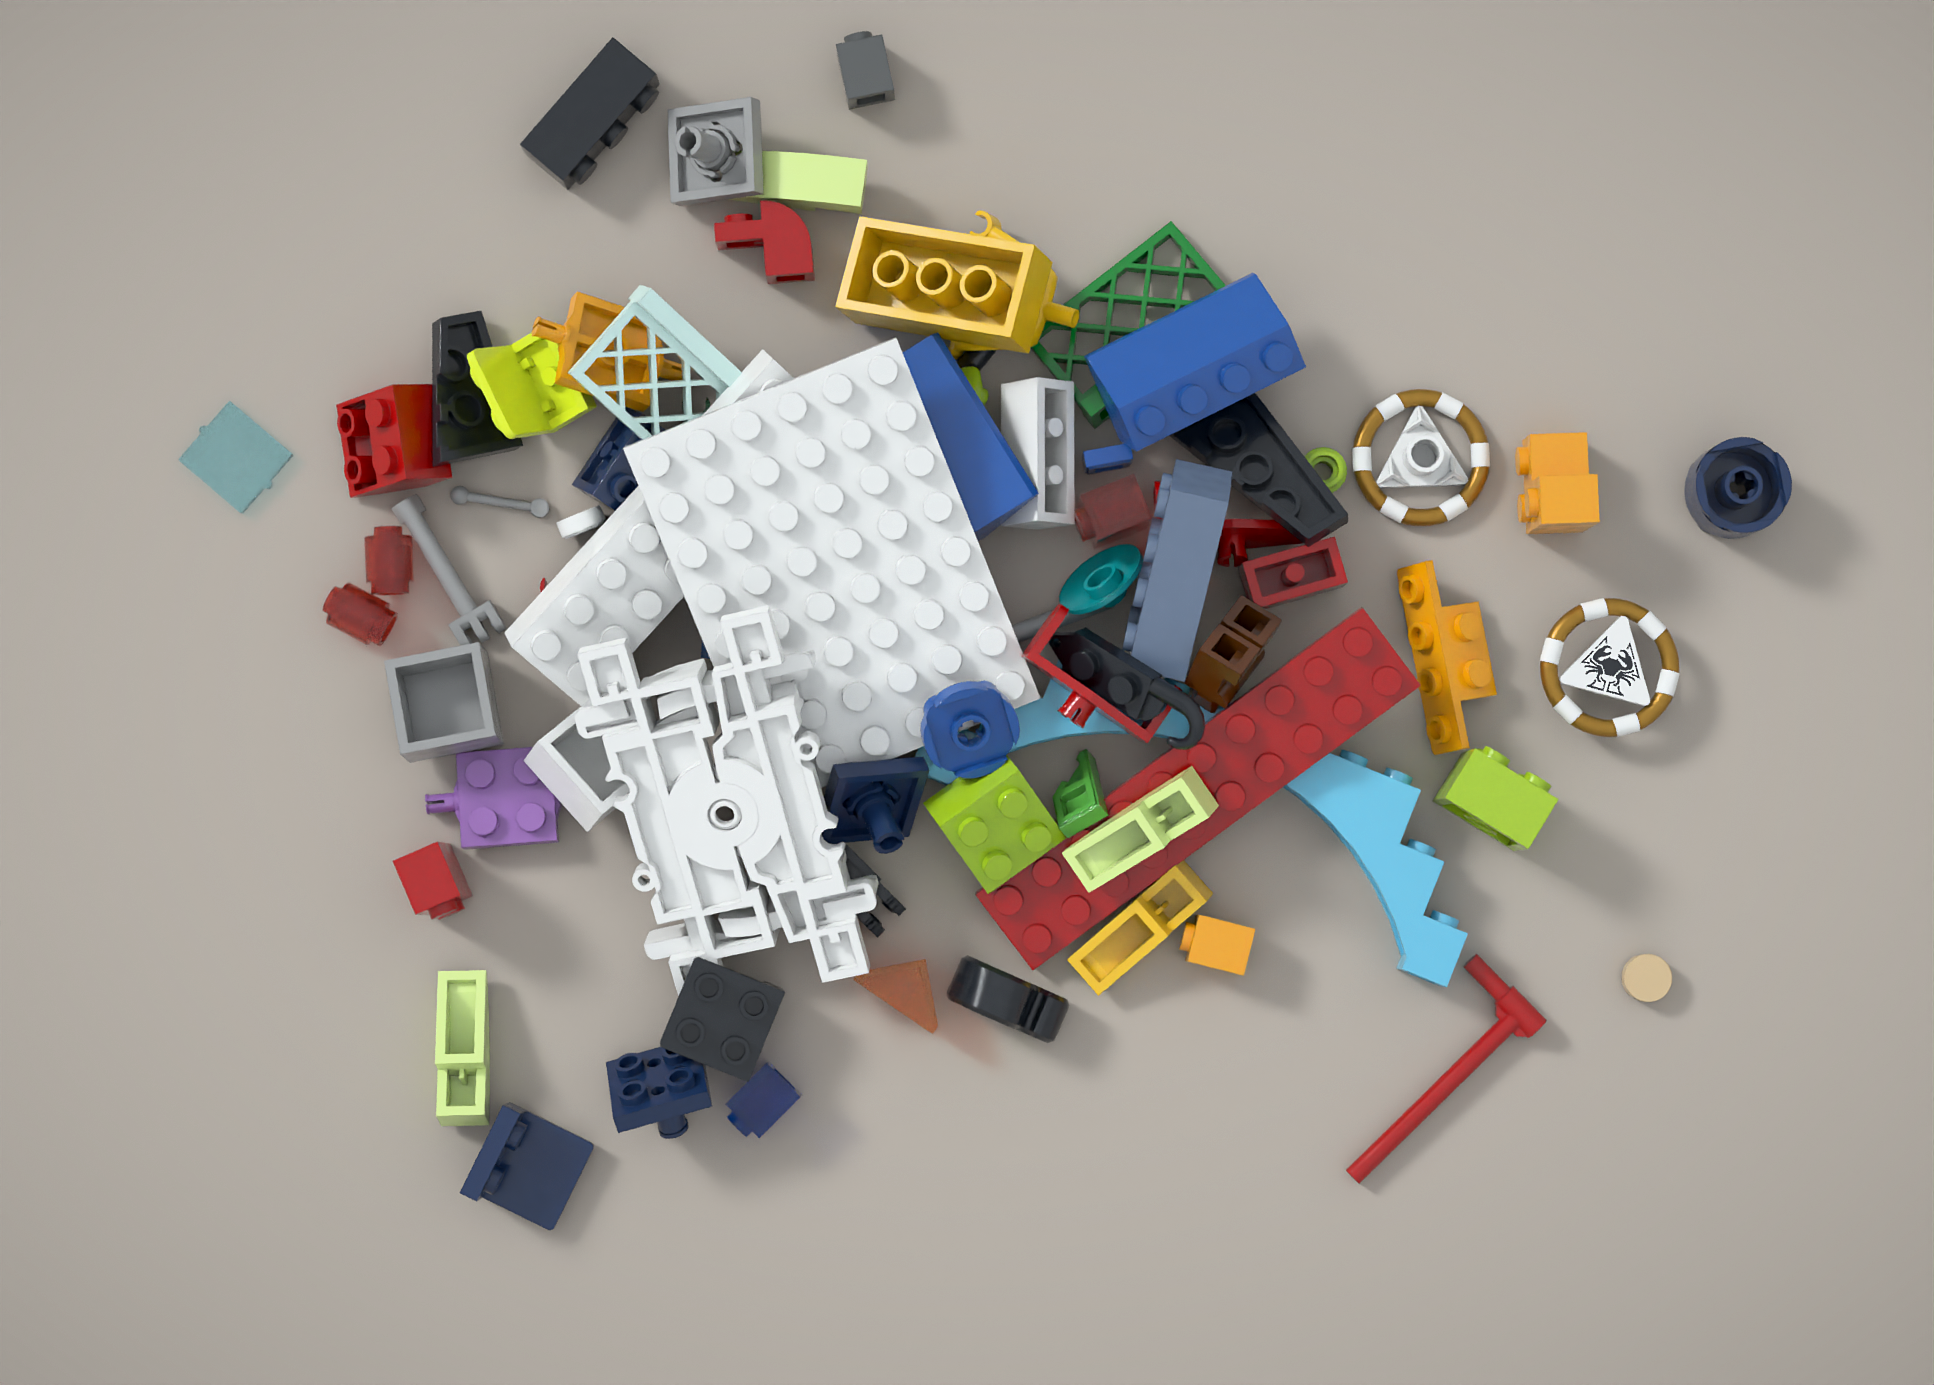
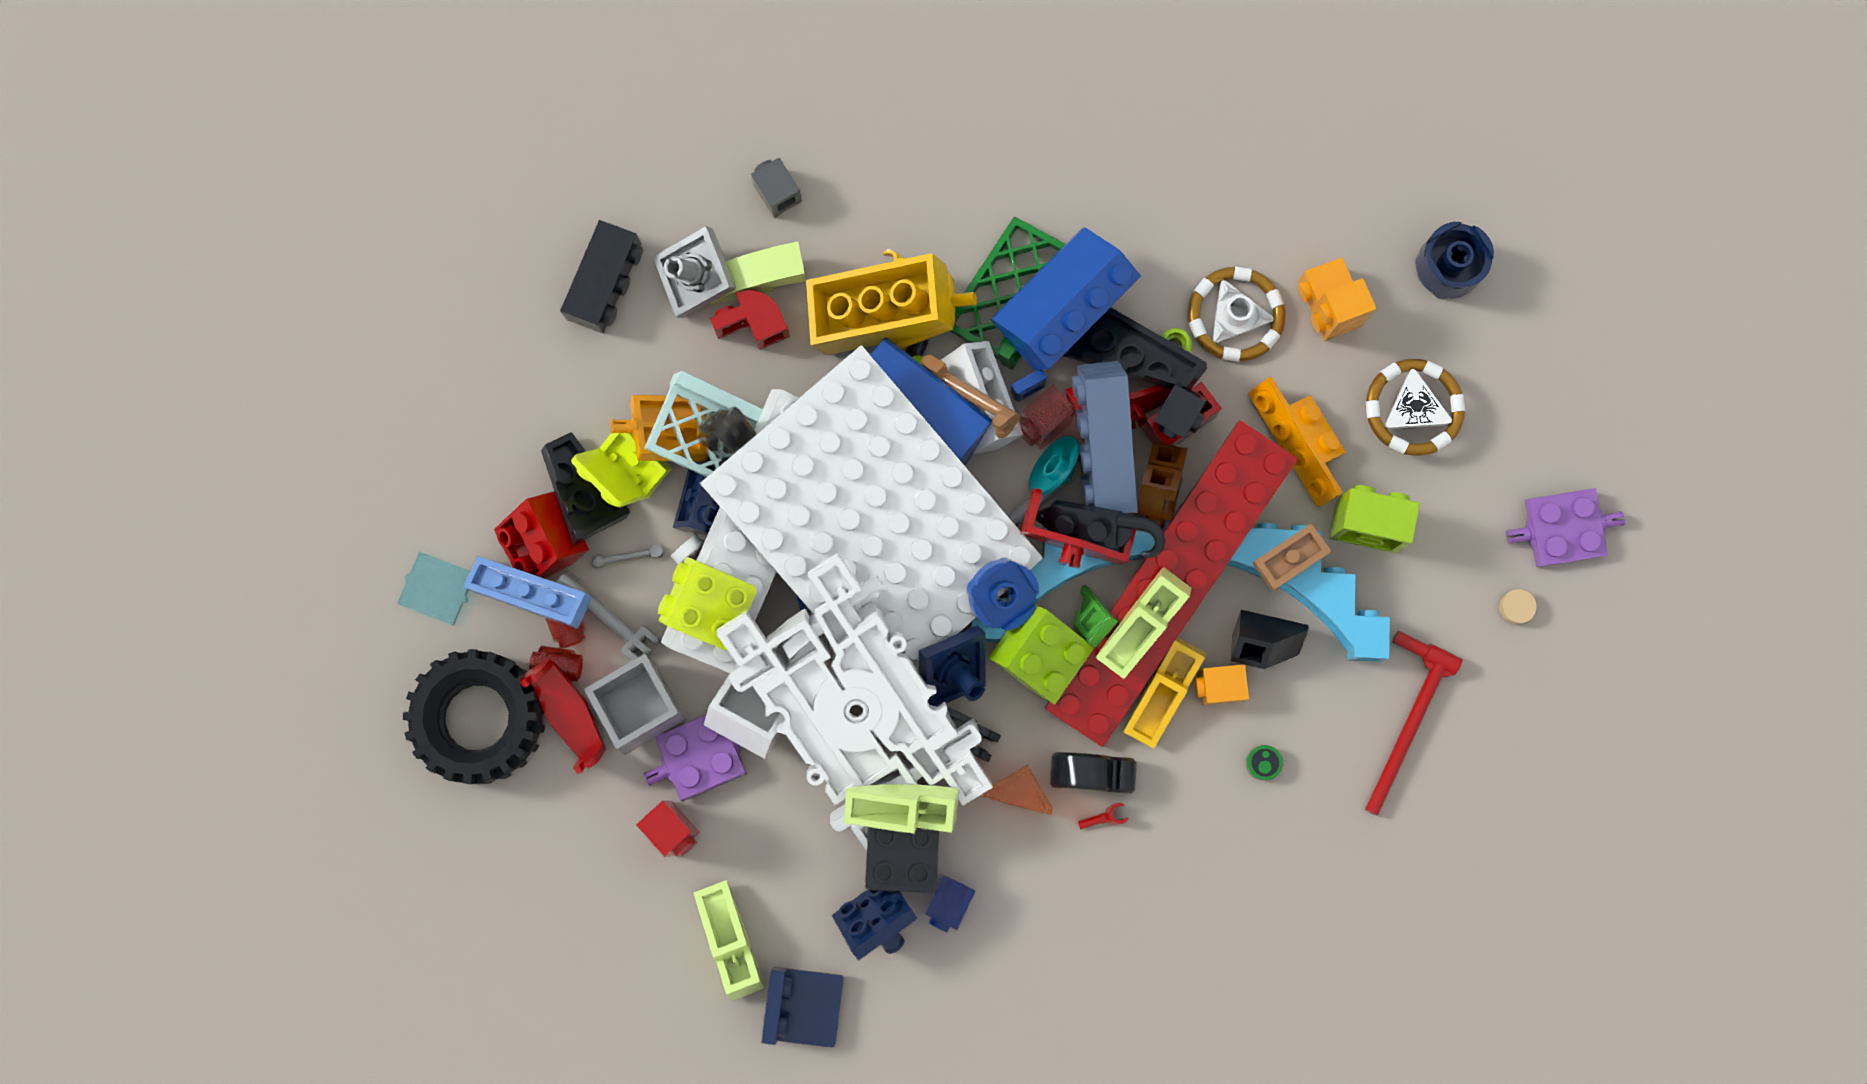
camera: 15 degrees left, 5 degrees down
none -> black tyre [403,649,545,784]
none -> medium blue plate [463,556,592,629]
none -> red piece [520,658,606,774]
none -> neon yellow bracket [658,557,756,650]
none -> clear smoke slope [696,406,757,462]
none -> yellowish green slope [844,784,959,834]
none -> medium nougat hinge [922,355,1020,438]
none -> red hand [1078,803,1129,830]
none -> black brick [1154,382,1207,439]
none -> black slope [1230,610,1309,669]
none -> tile [1246,745,1283,781]
none -> medium nougat plate [1252,523,1332,591]
none -> medium lavender plate [1506,488,1625,567]

